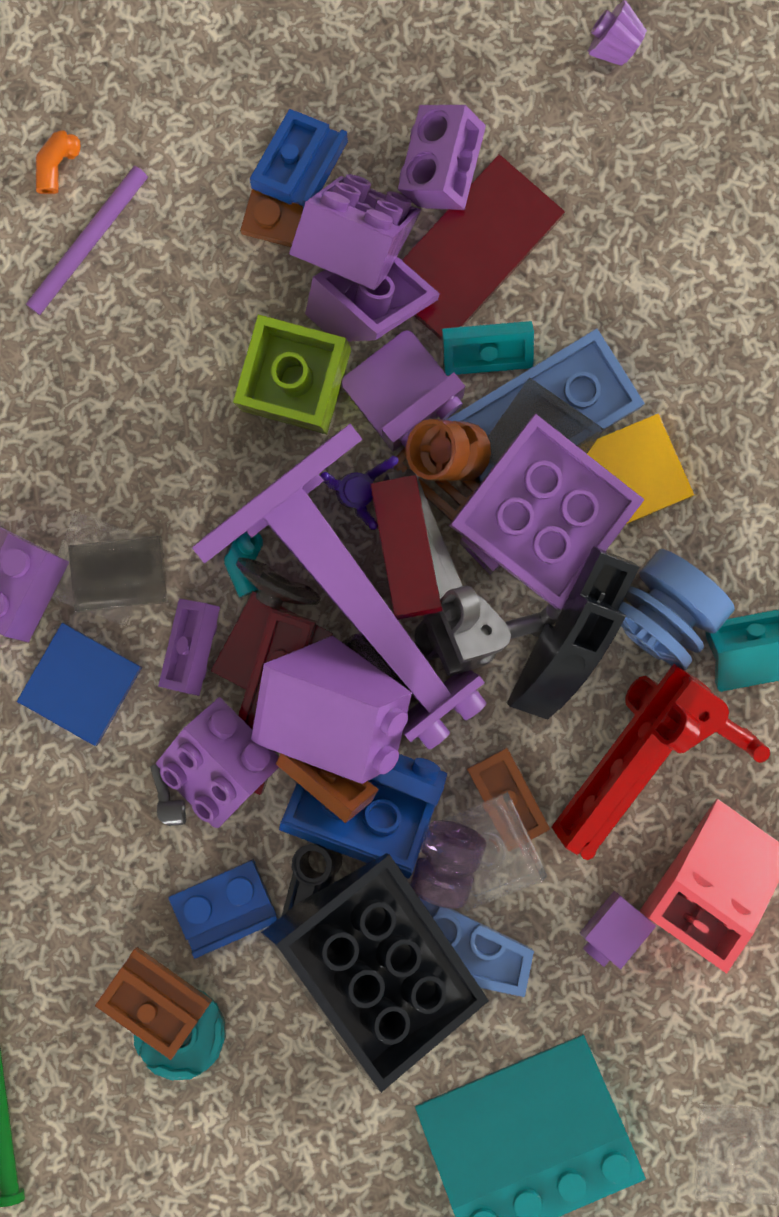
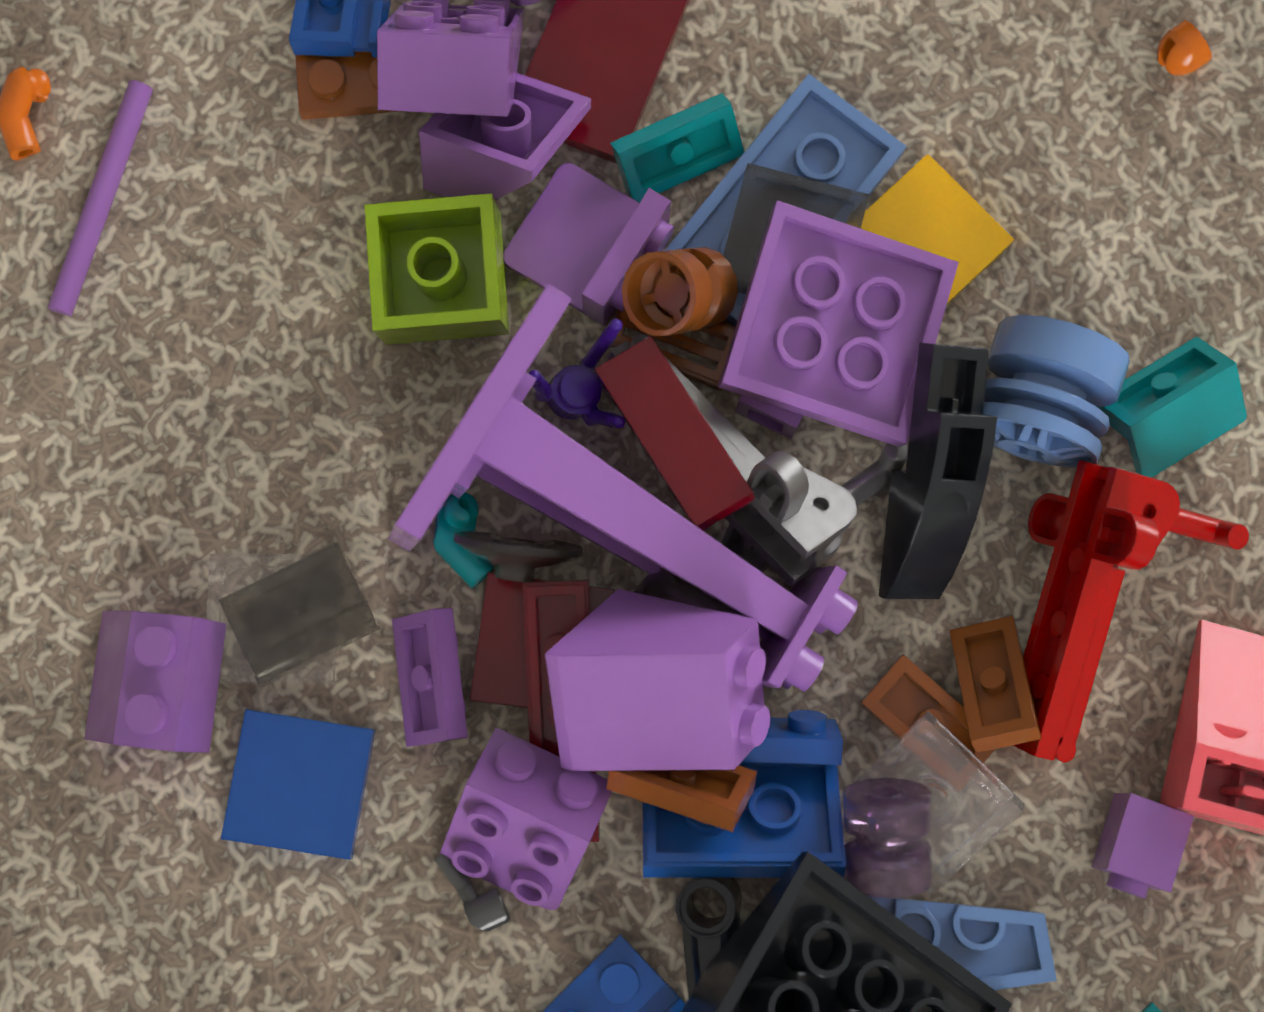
camera: 25 degrees left, 5 degrees down
none -> dark orange plate [950,615,1042,753]

